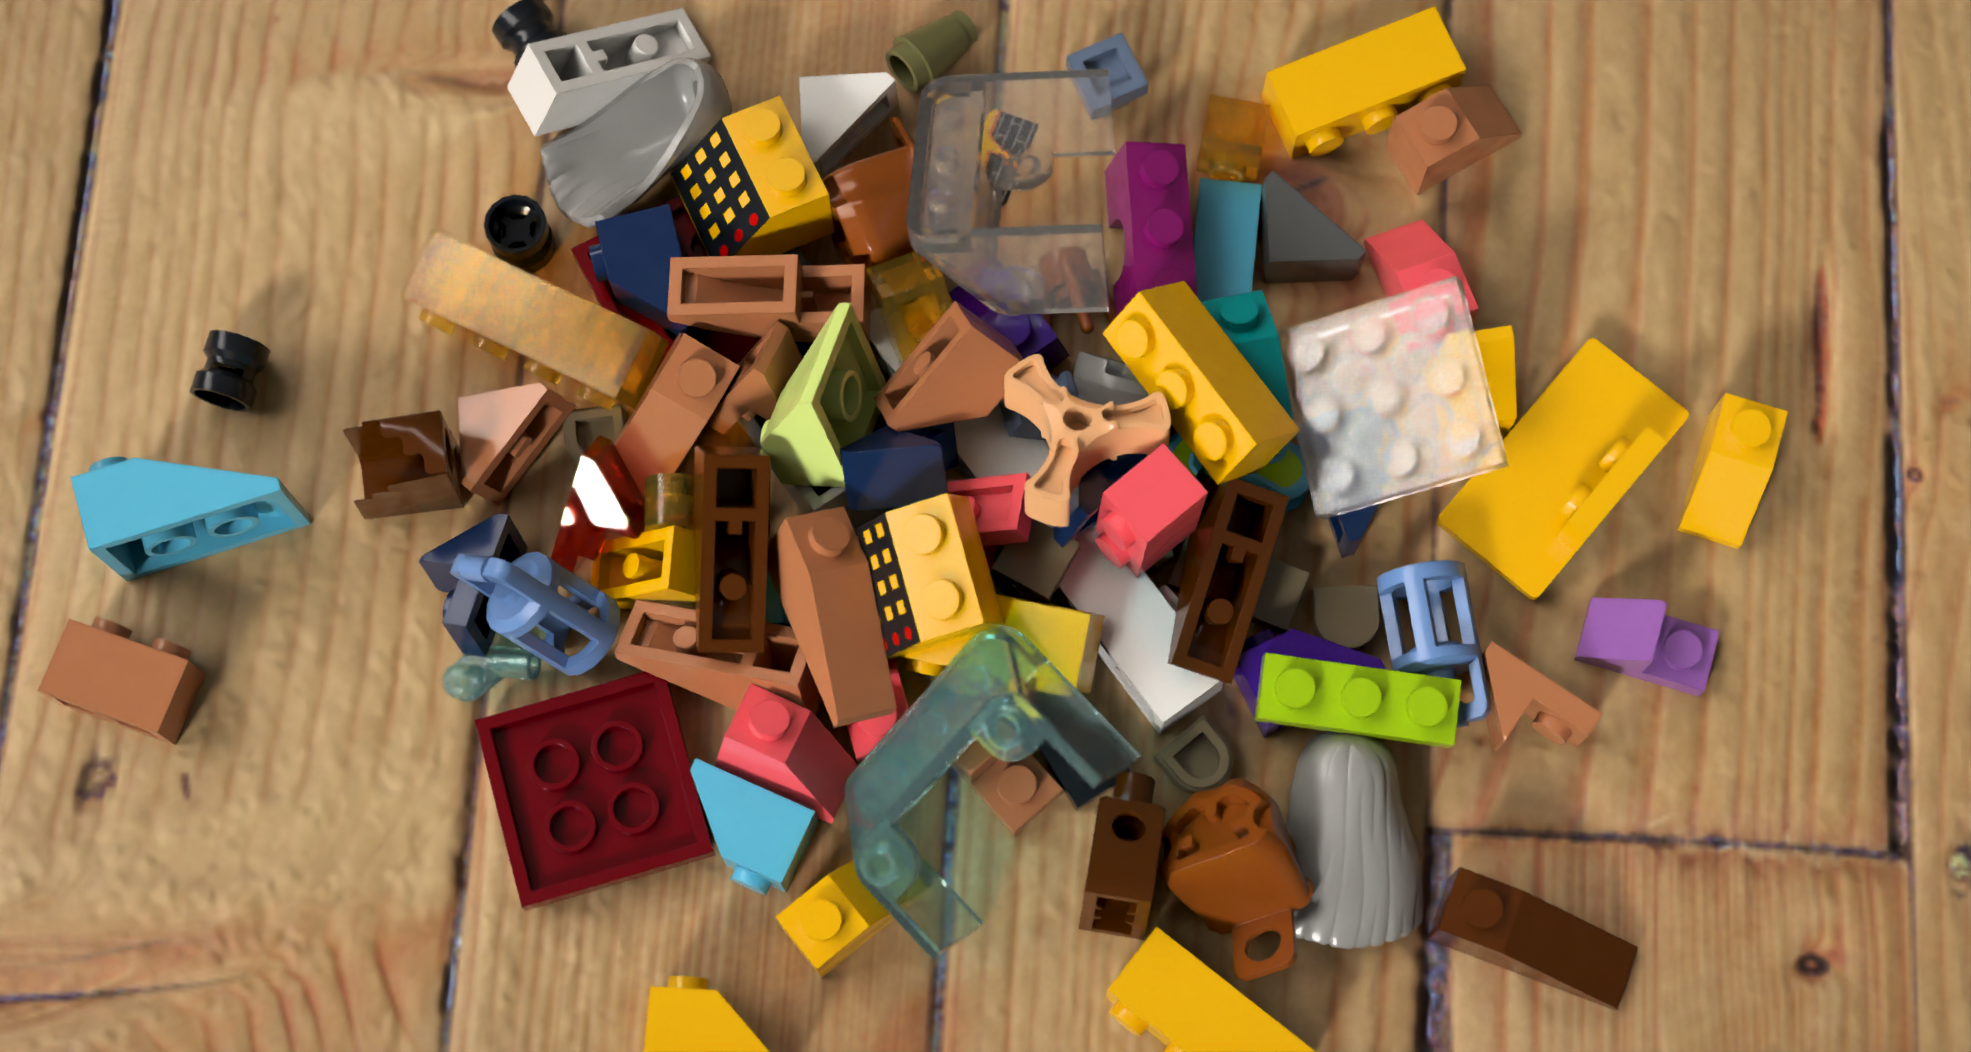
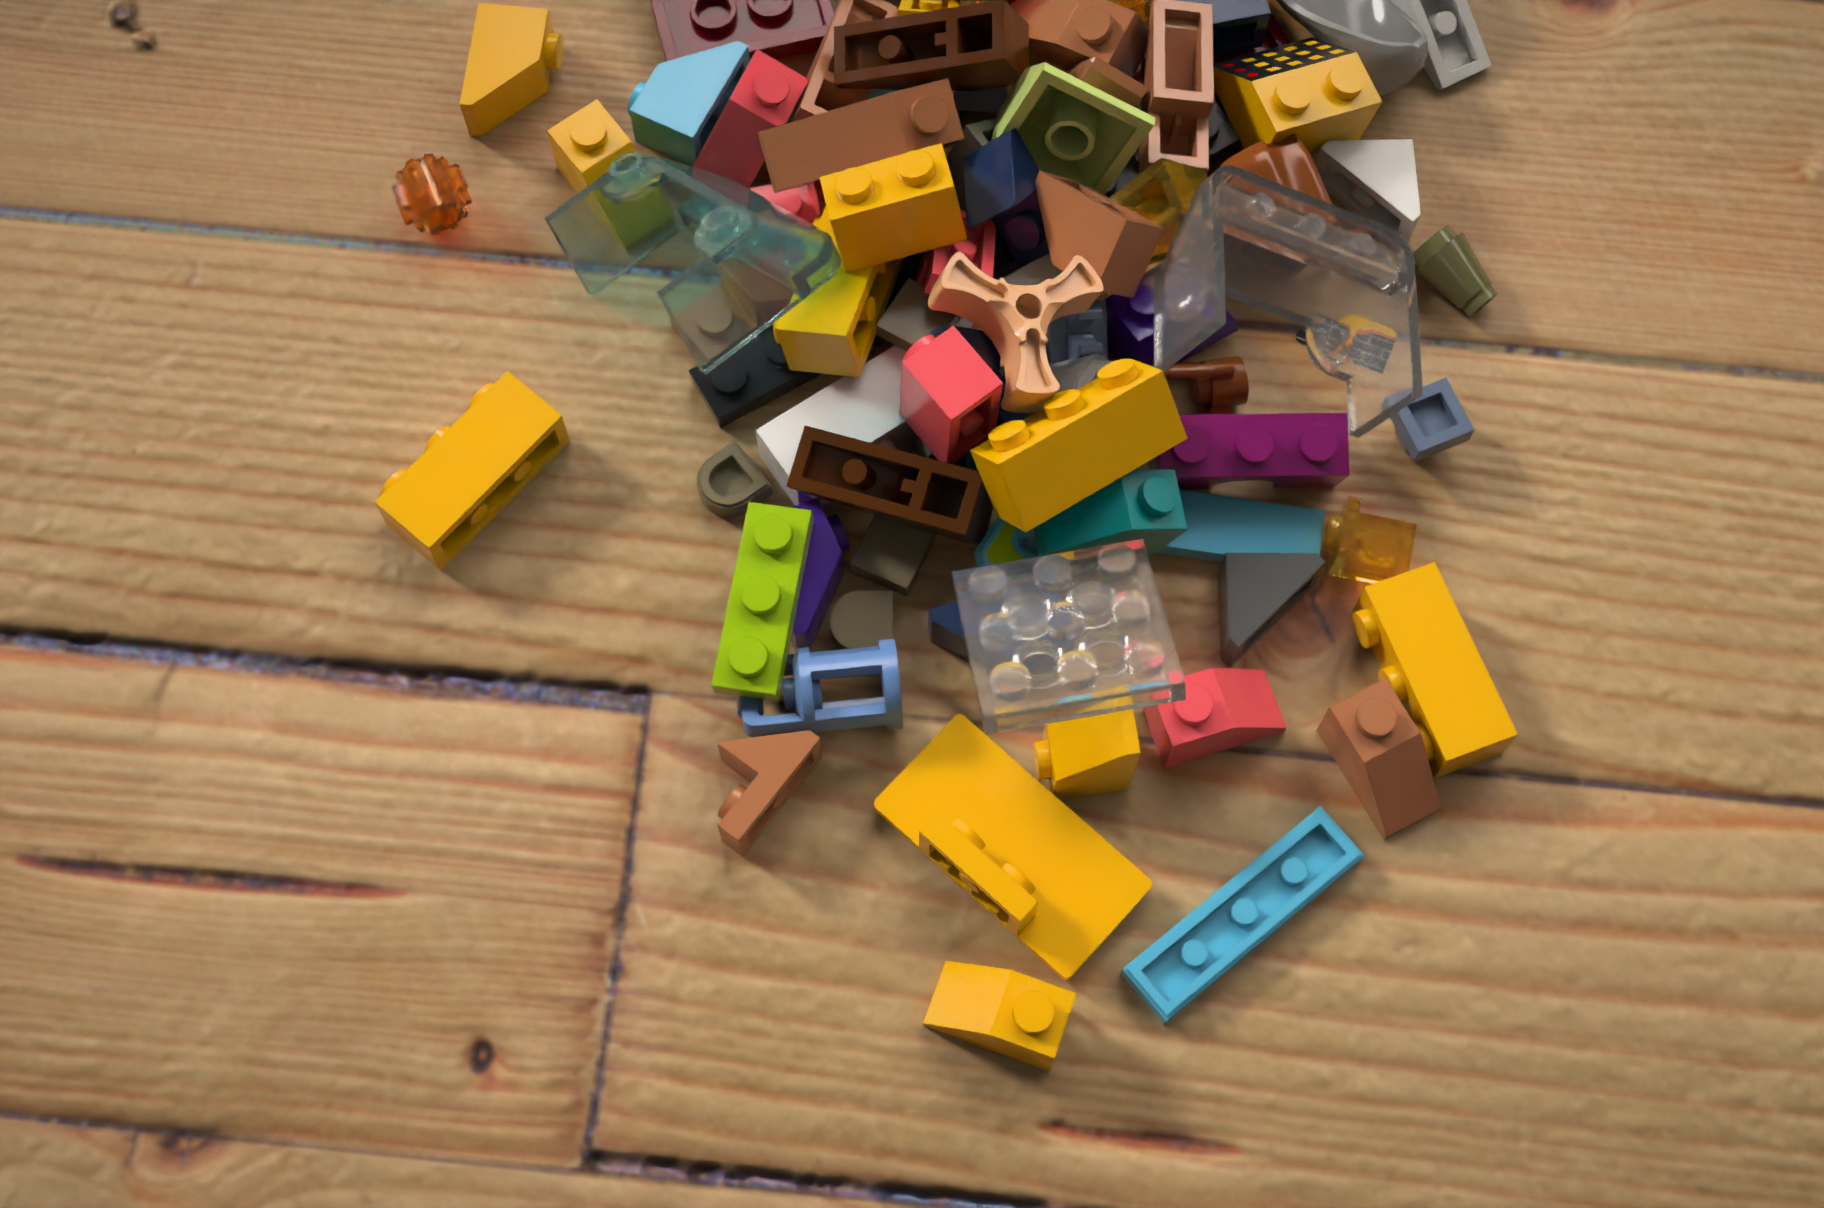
camera: 90 degrees right, 5 degrees down
reddish brown torso [1079,772,1165,940] -> none
dark orange piece [1159,778,1314,981] -> none
light grey hair [1286,731,1424,949] -> none
reddish brown slope [1427,867,1638,1010] -> none
medium lavender slope [1574,597,1720,696] -> none
none -> medium azure tile [1120,806,1365,1025]

